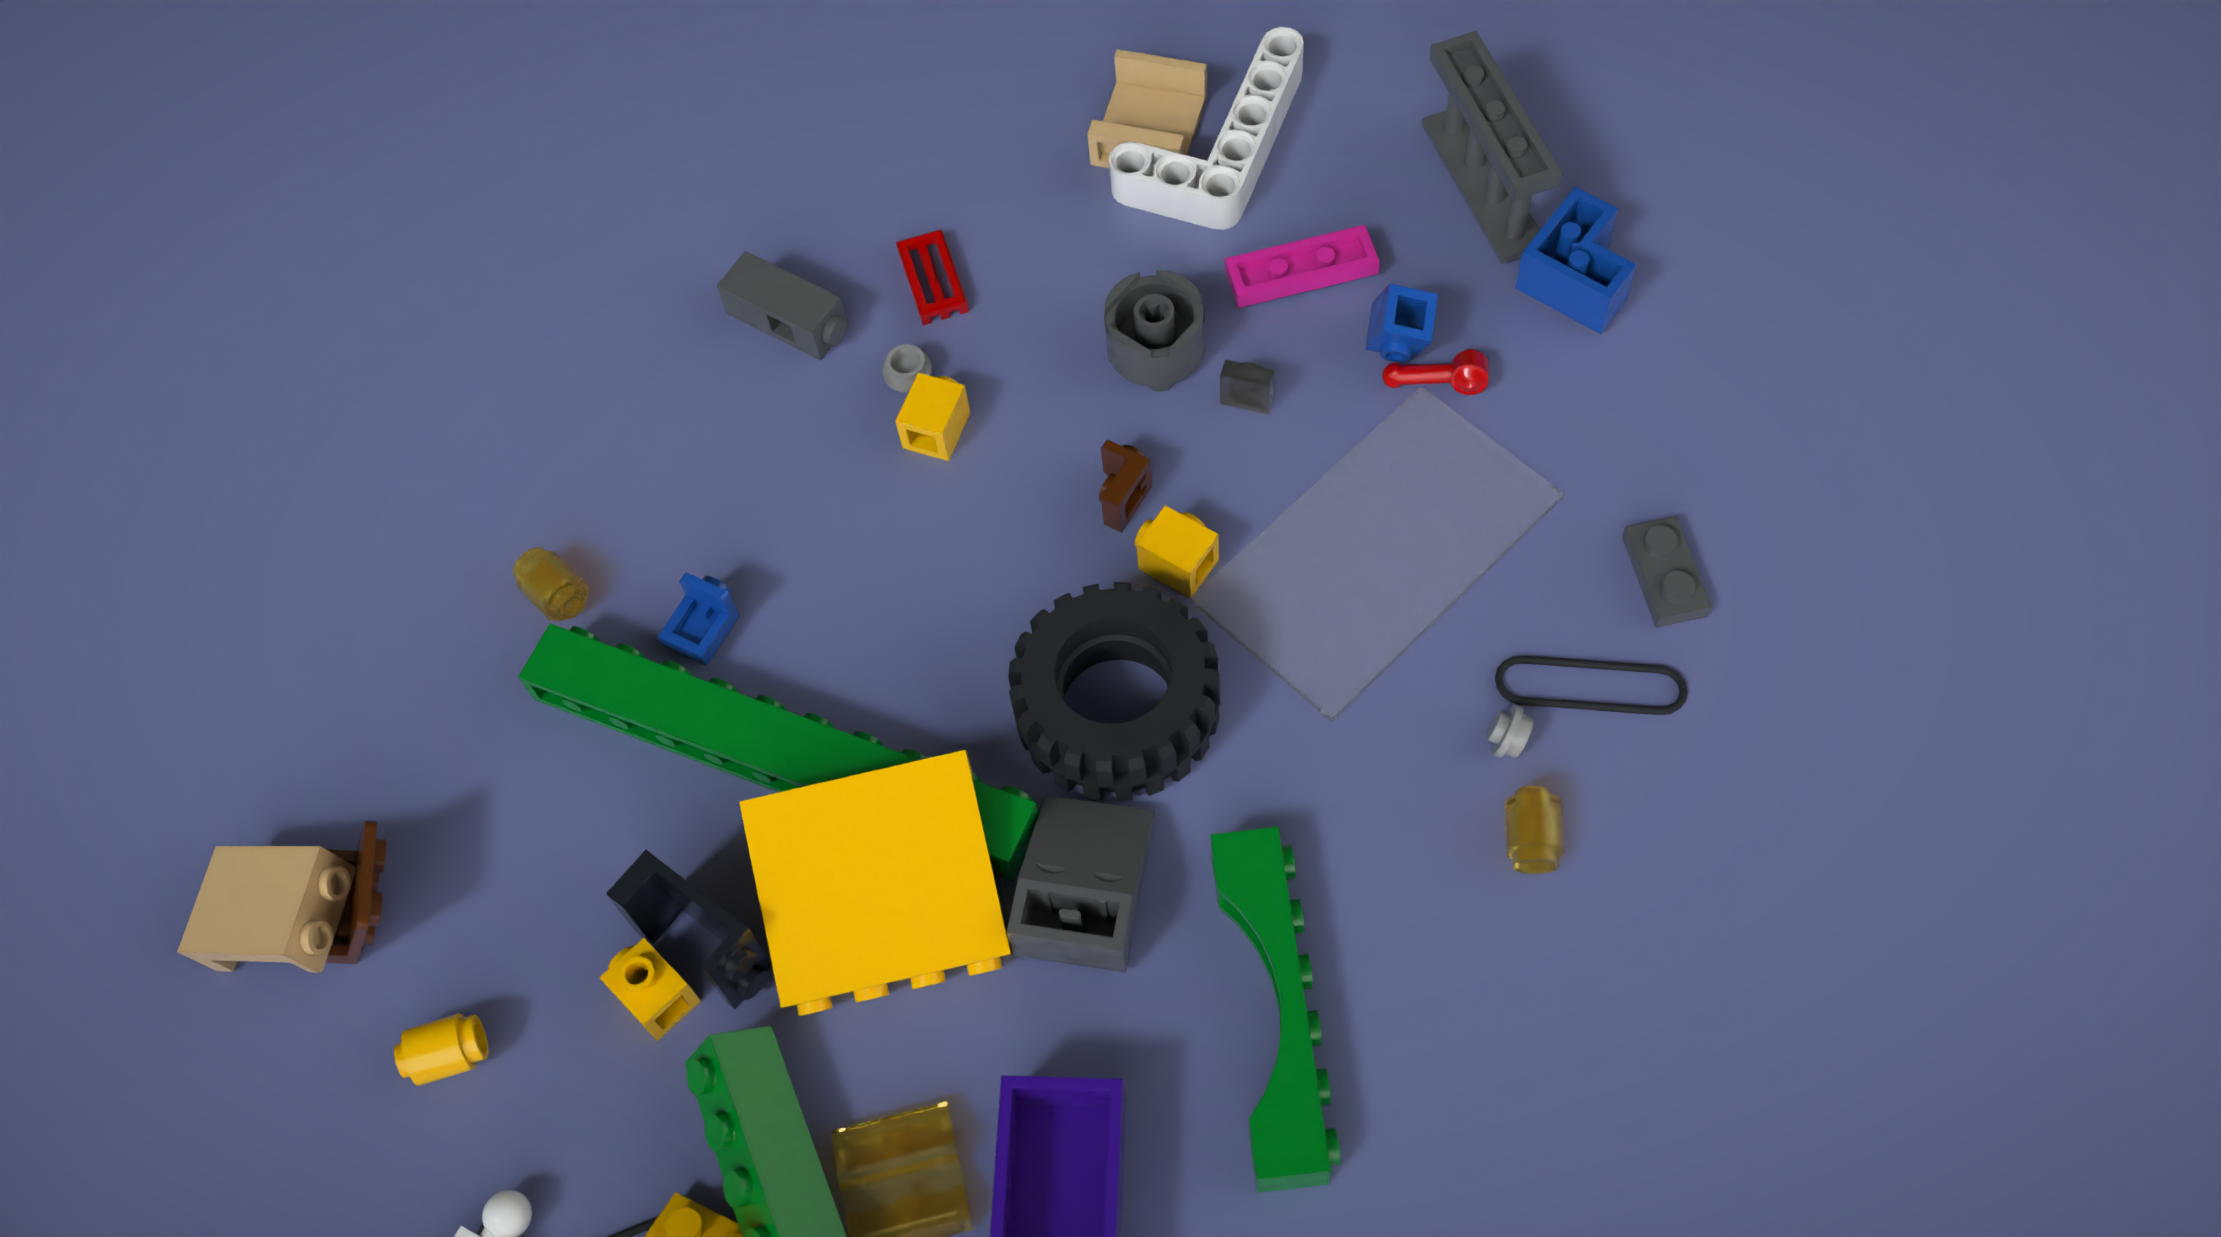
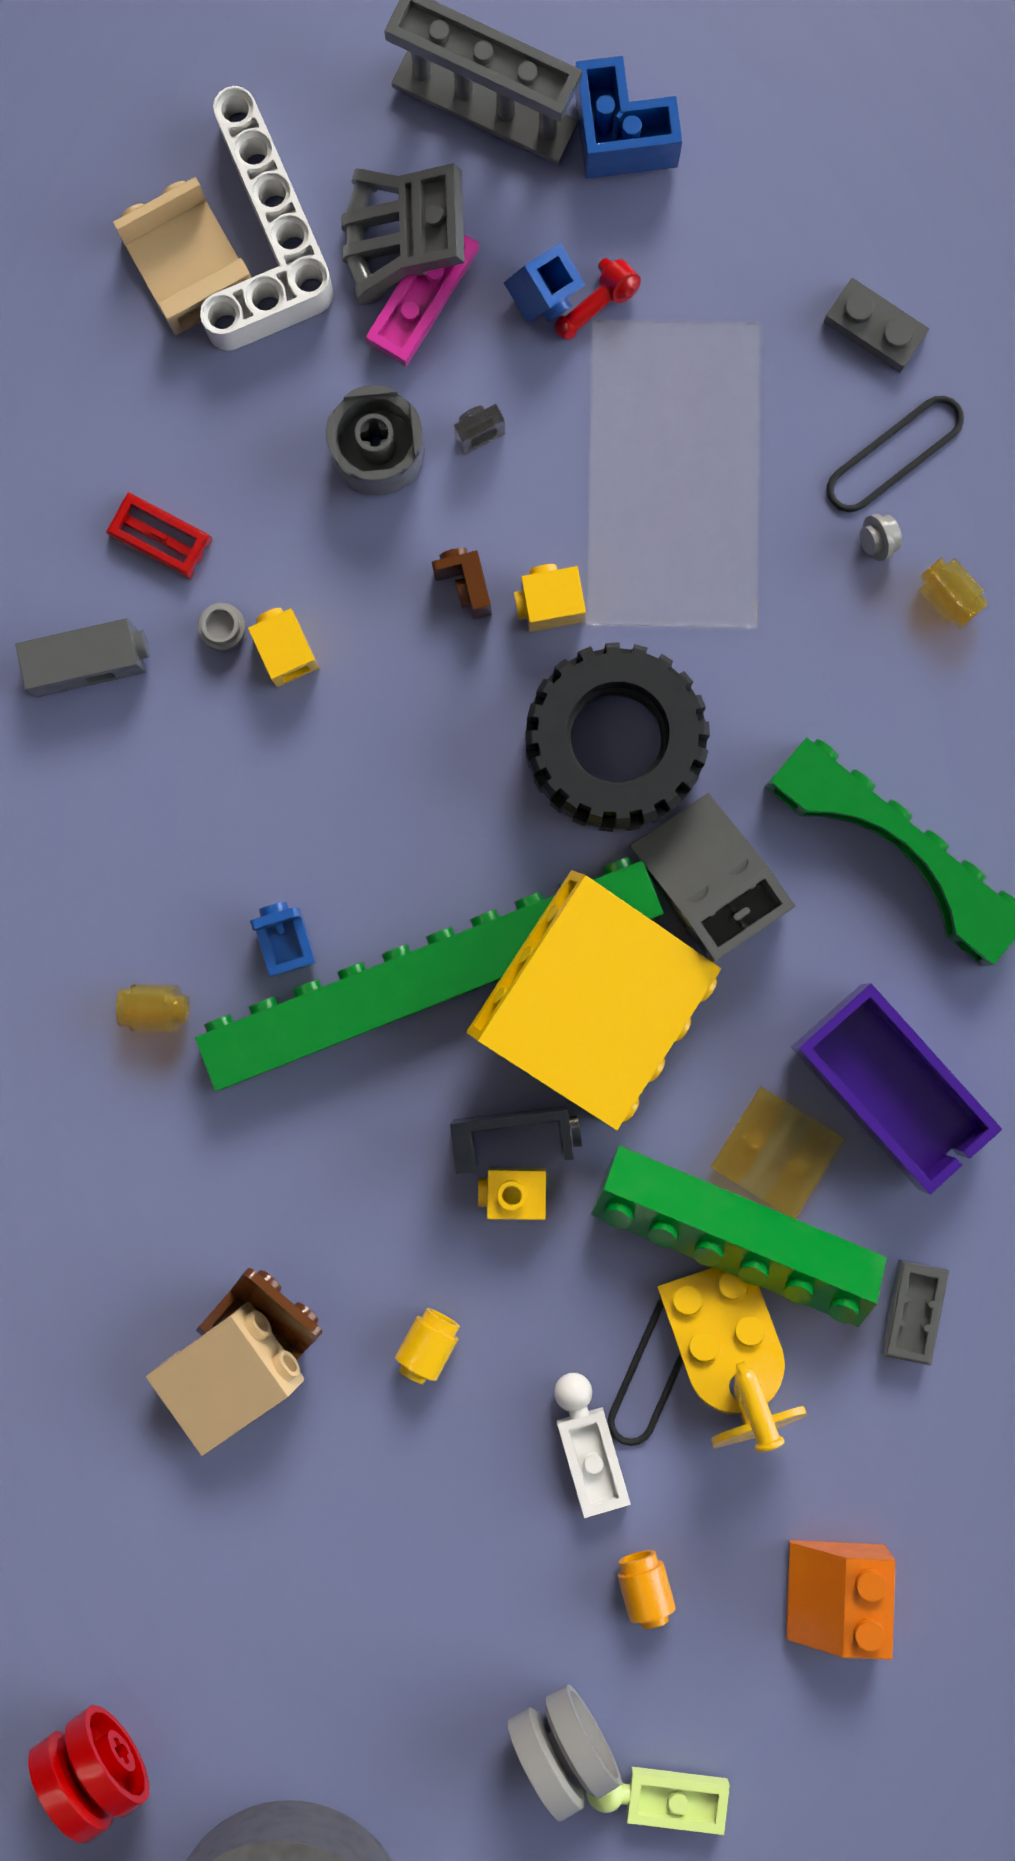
camera: 45 degrees left, 25 degrees up
none -> dark grey plate [341,163,465,305]

